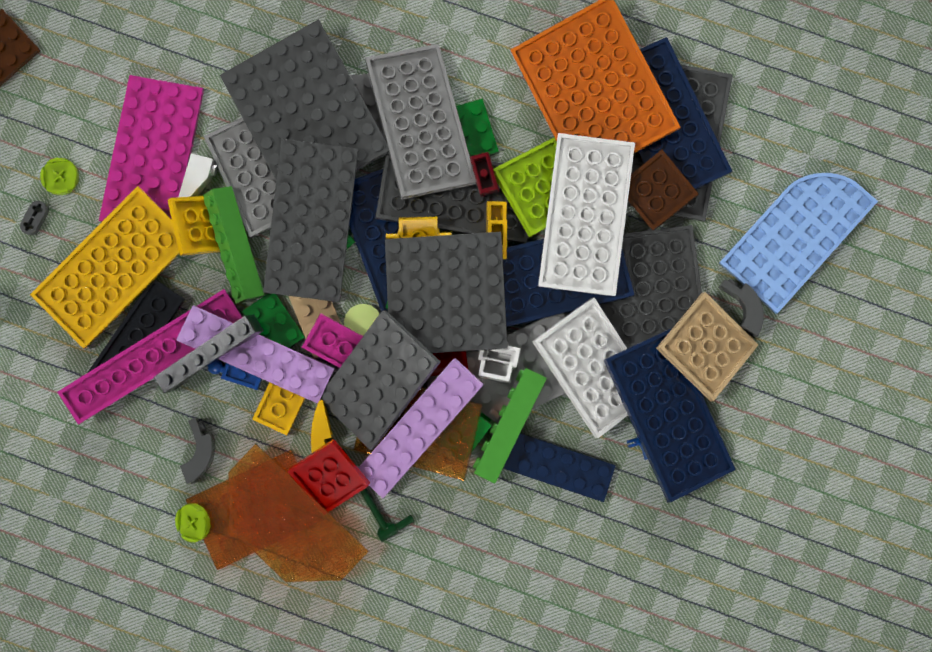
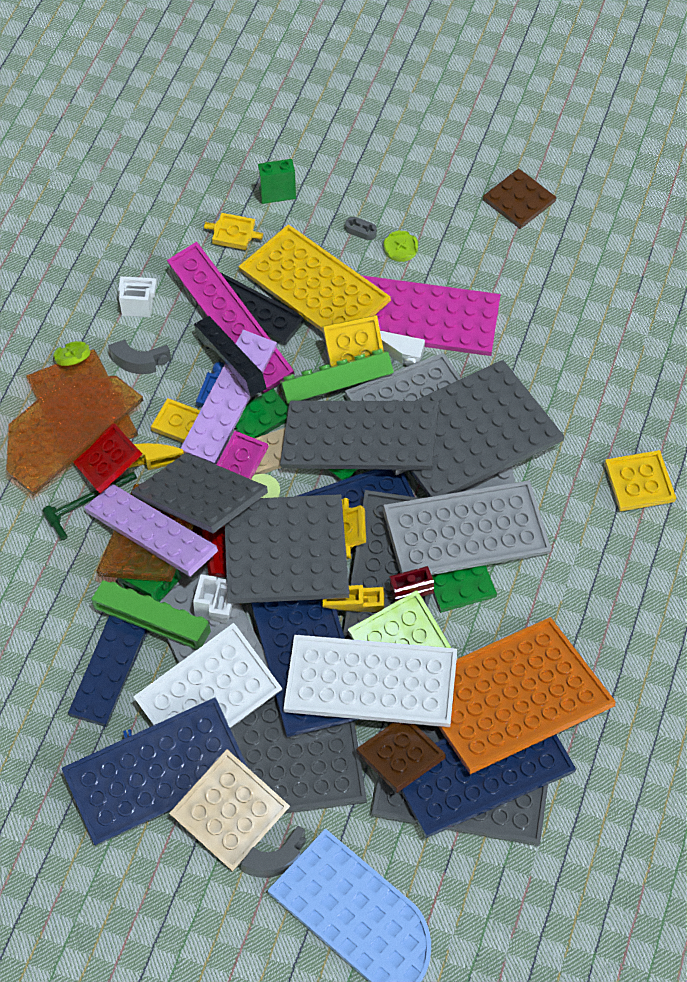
camera: 85 degrees right, 25 degrees down
none -> white plate [118,276,157,317]
none -> yellow plate [204,213,264,250]

